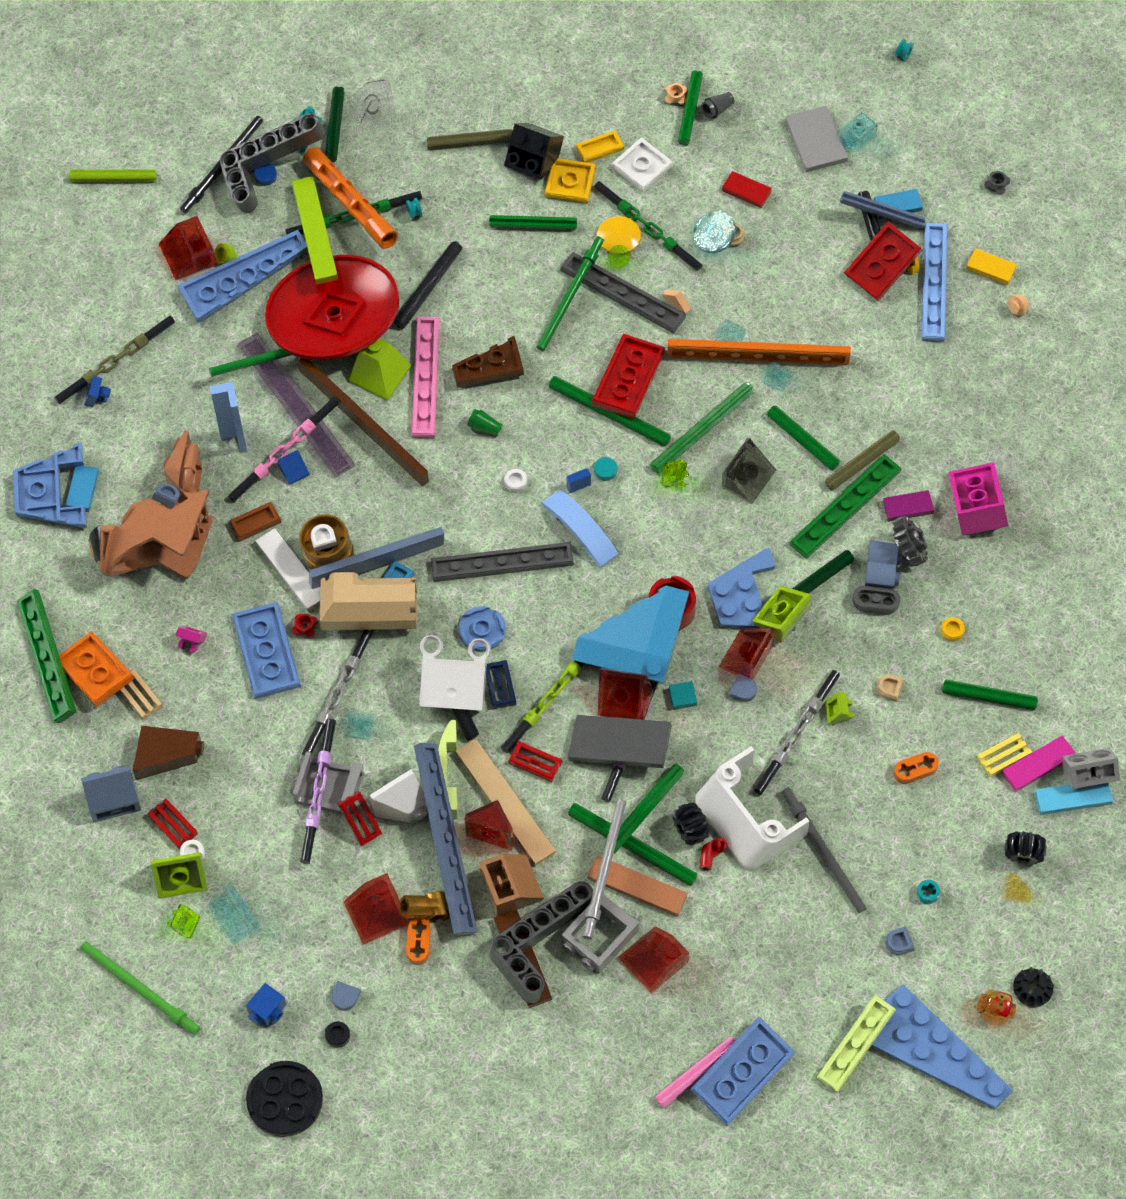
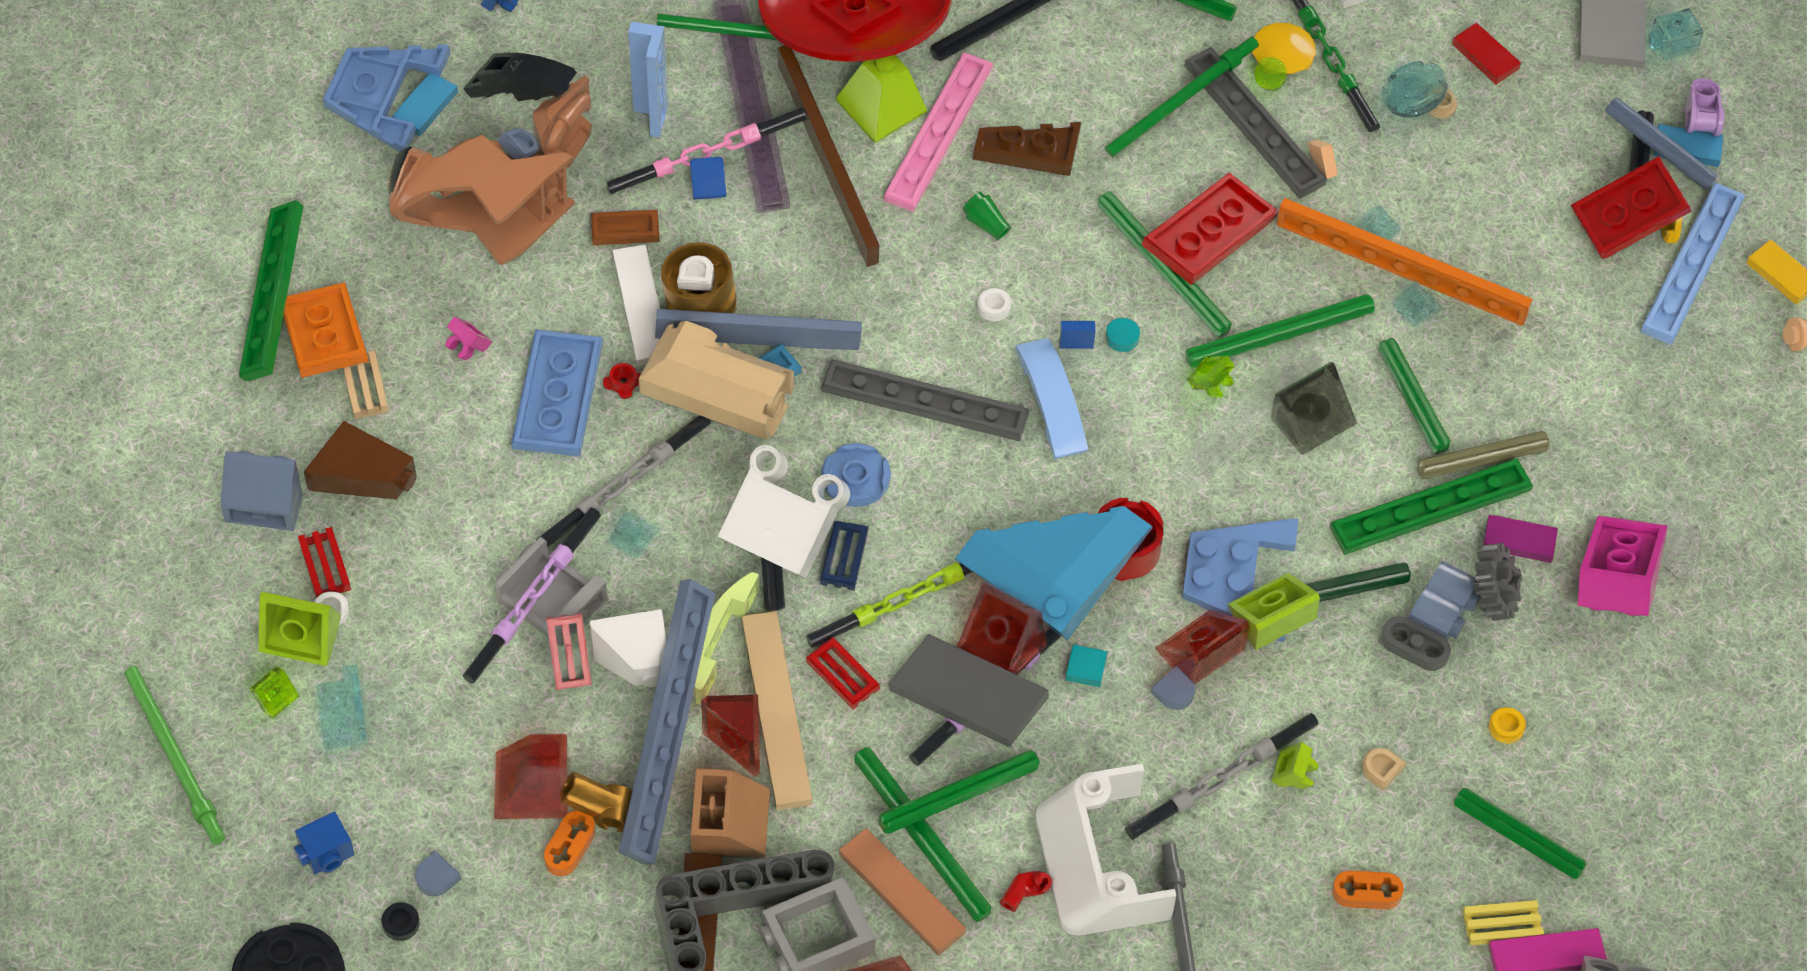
camera: 20 degrees right, 5 degrees down
light grey bar [582,799,626,940] -> none
black gear [672,802,710,845] -> none
none -> black slope [463,52,577,102]
none -> lavender piece [1684,78,1724,137]

